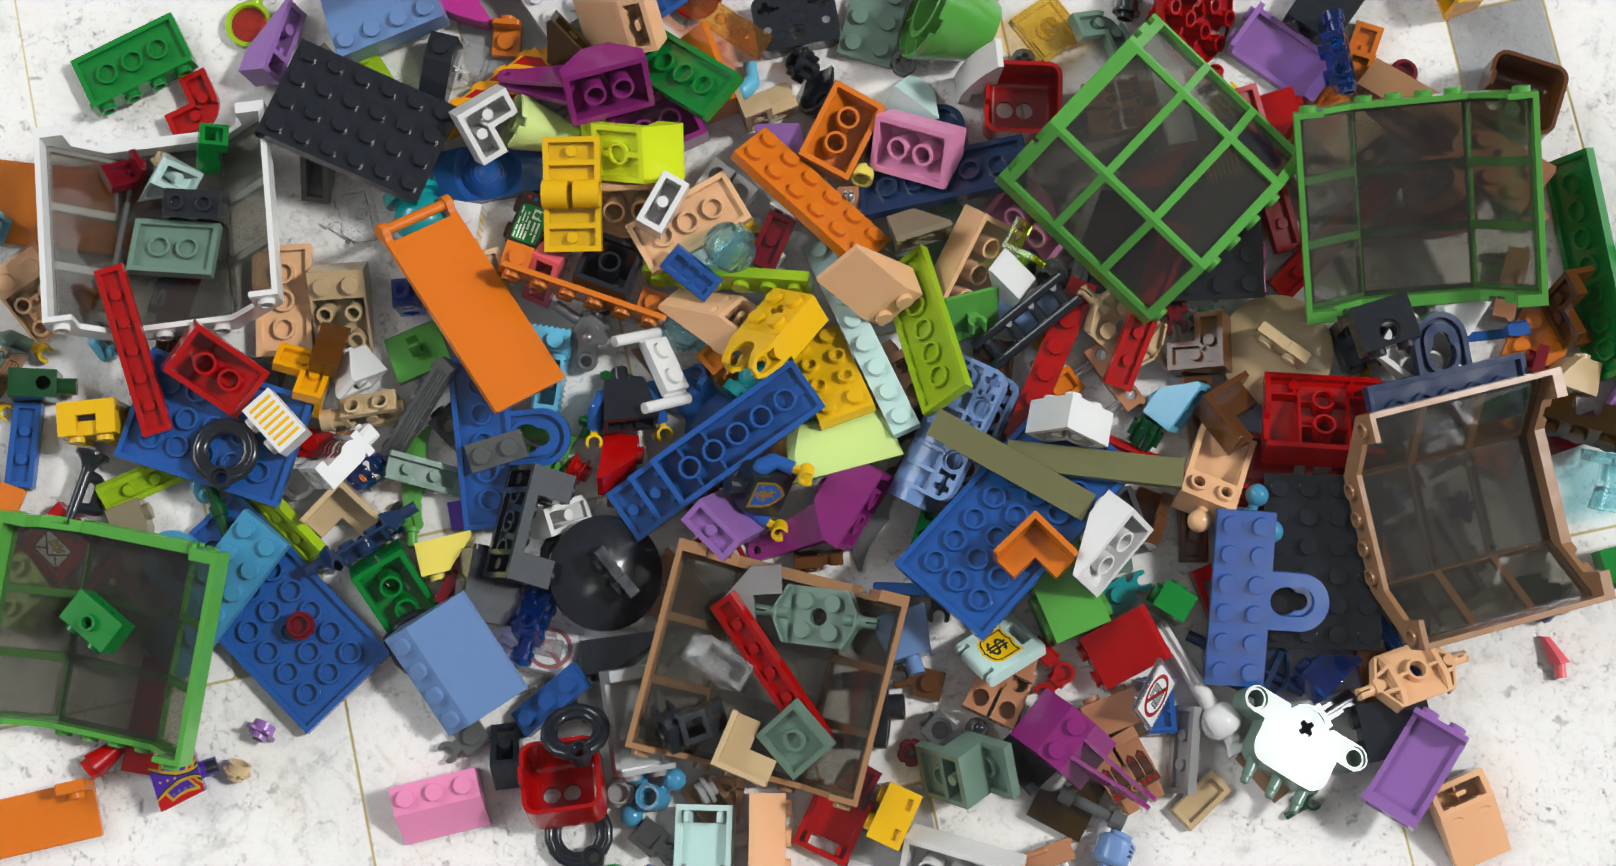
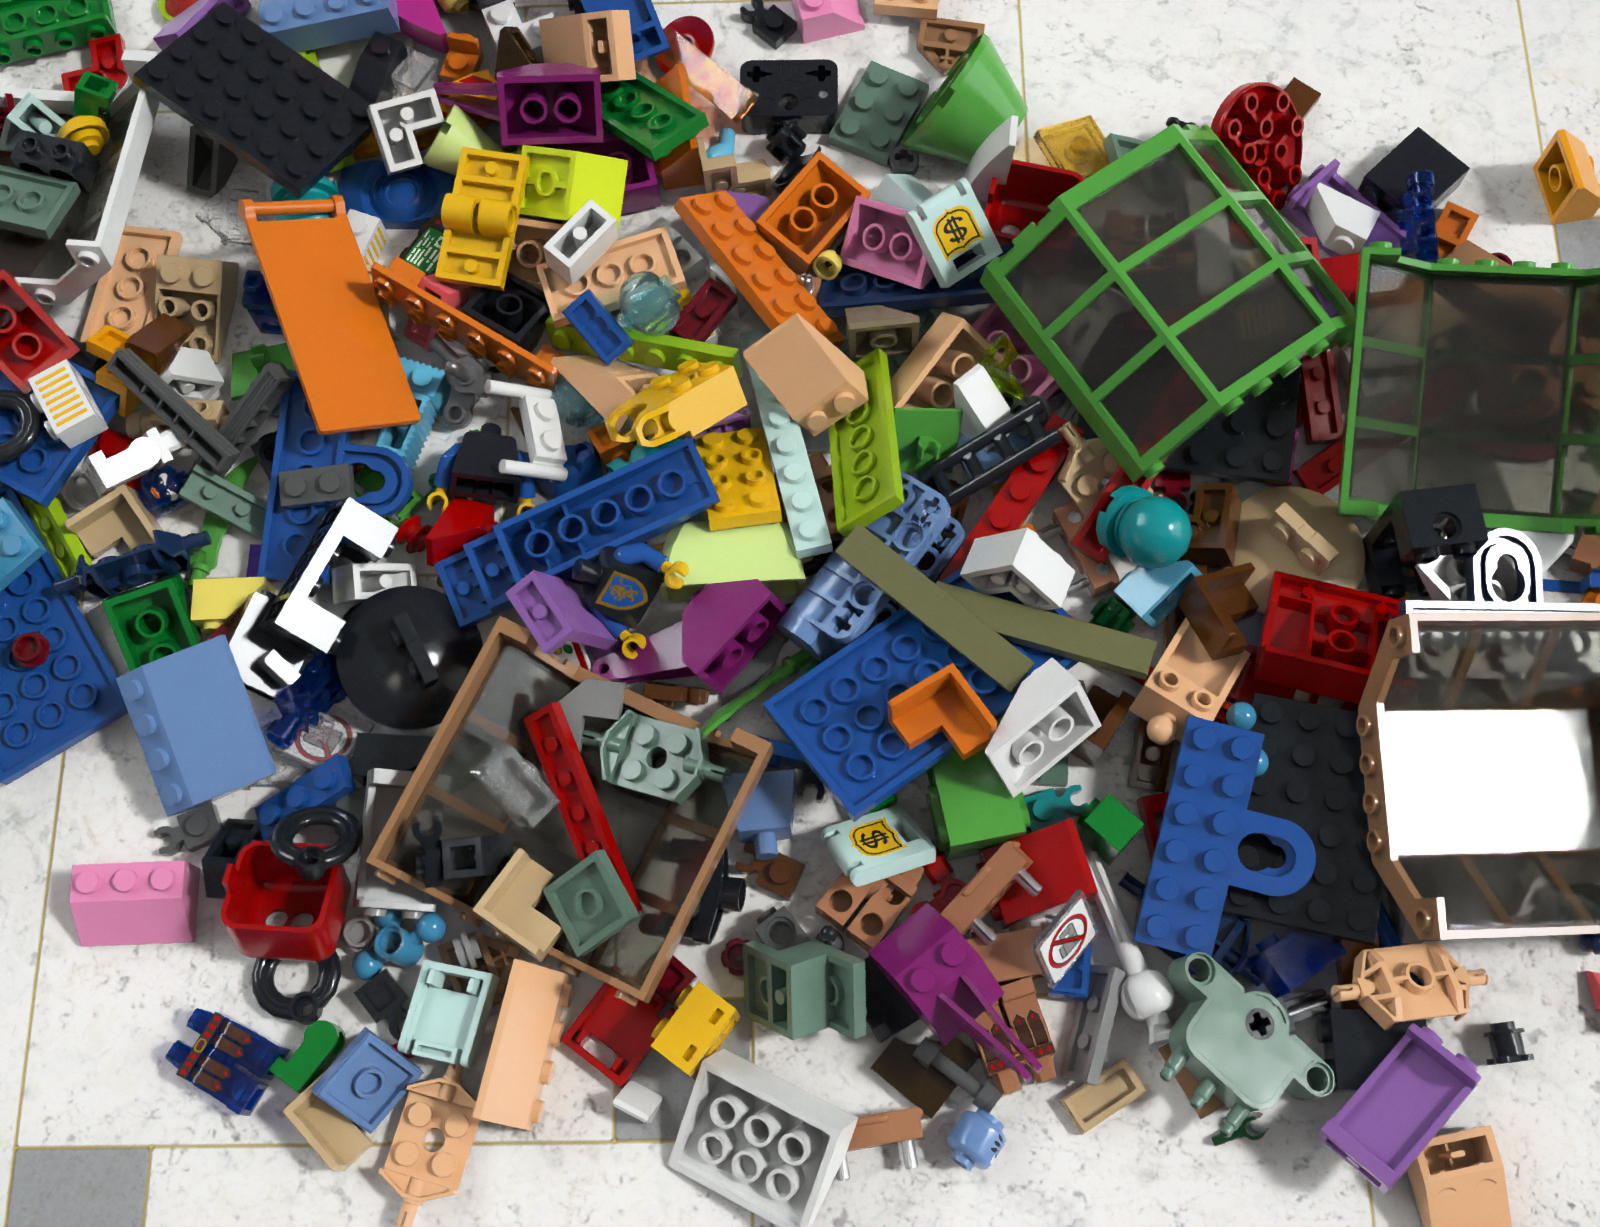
camera: 10 degrees right, 10 degrees down
none -> yellow plate [57,116,110,156]
none -> dark grey piece [106,348,241,472]
none -> tile [257,649,301,687]
none -> bright green sword [701,650,810,737]
none -> light aqua container [905,178,1003,288]
none -> nougat piece [941,841,1042,946]
none -> teal tile [1096,485,1193,568]
none -> white slope [1305,182,1381,255]
none -> black brick [1483,1021,1534,1066]

